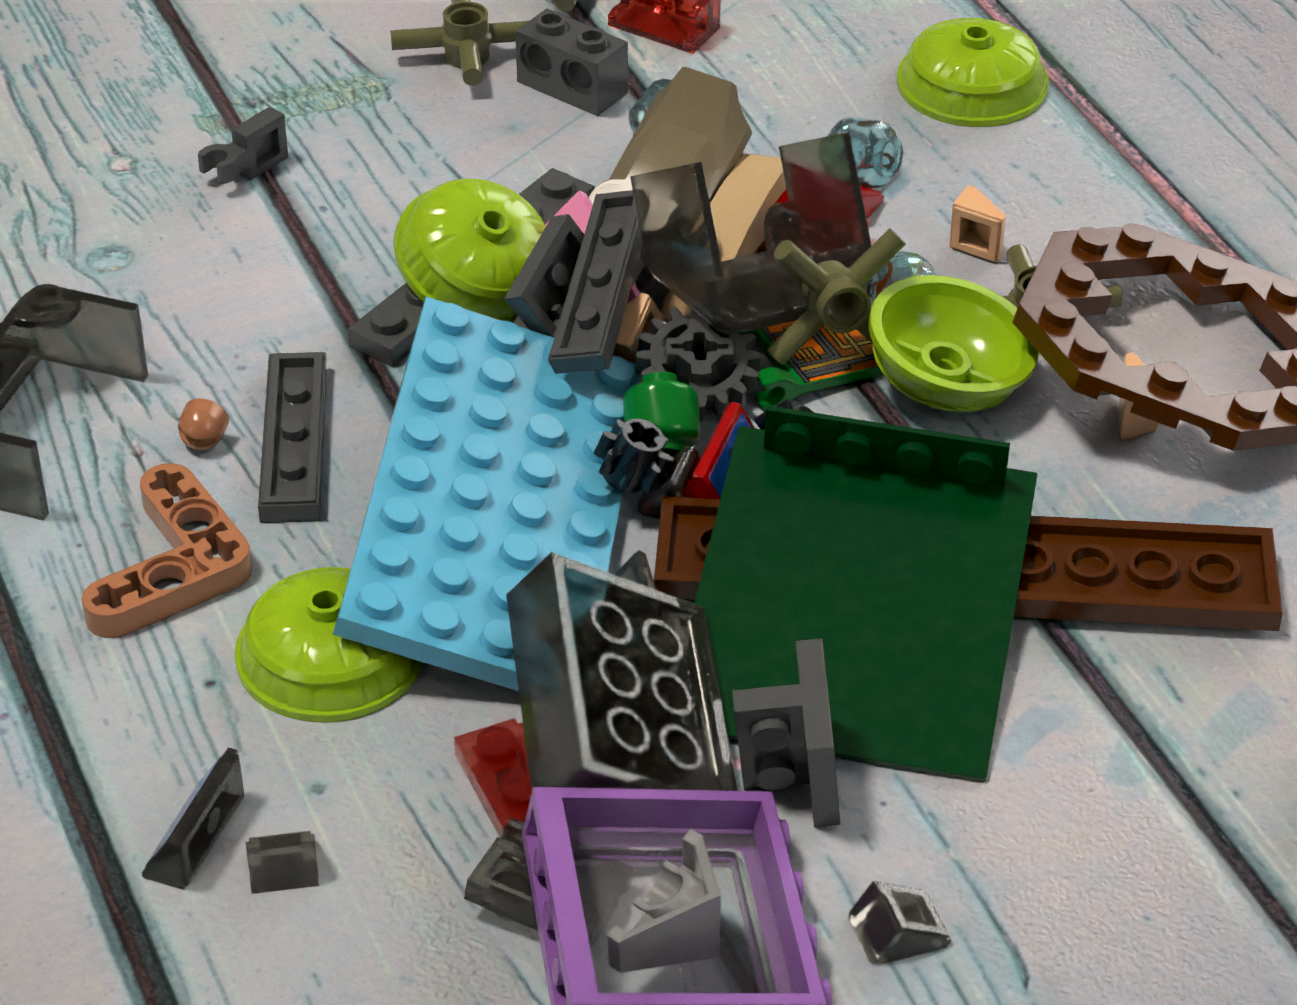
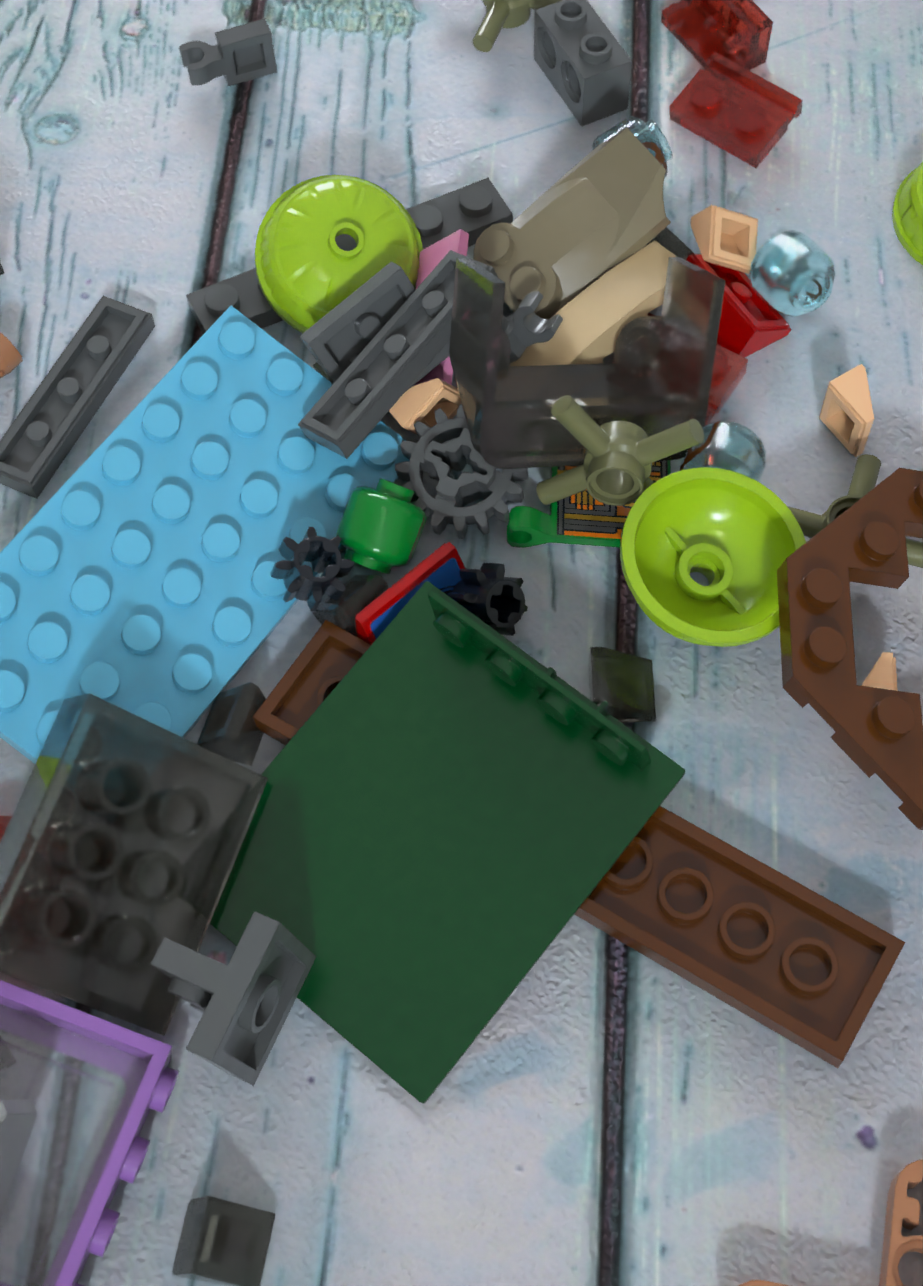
camera: 30 degrees right, 20 degrees up
none -> clear red plate [669,52,802,168]
none -> light nougat slope [690,205,758,274]

